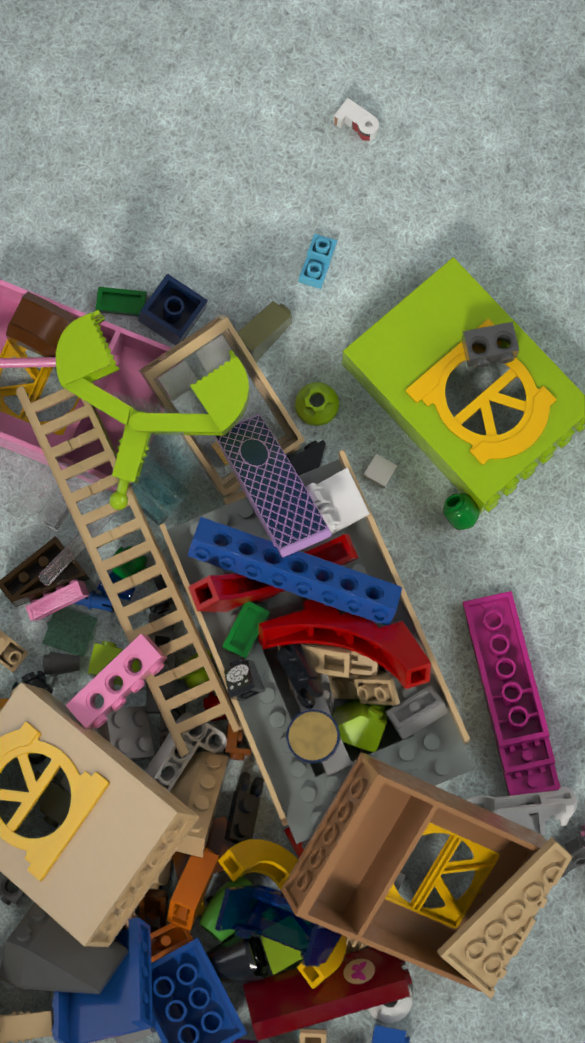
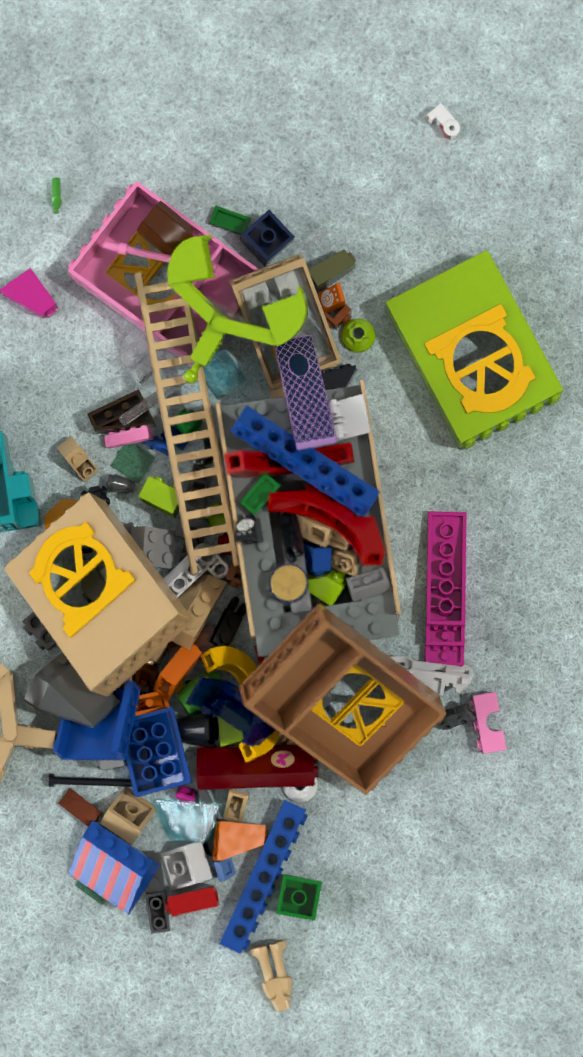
camera: 20 degrees right, 5 degrees up
bright pink brick [65,634,167,729] -> none
medium azure slope [298,233,337,289] -> none
white tile [364,454,397,488] -> none
tan wing [437,837,572,999] -> none
green head [443,493,480,530] -> none
dark grey brick [462,322,519,369] -> none
none -> blue brick [303,542,332,575]
none -> orange slope [318,283,345,314]
none -> dark orange bracket [324,305,352,330]

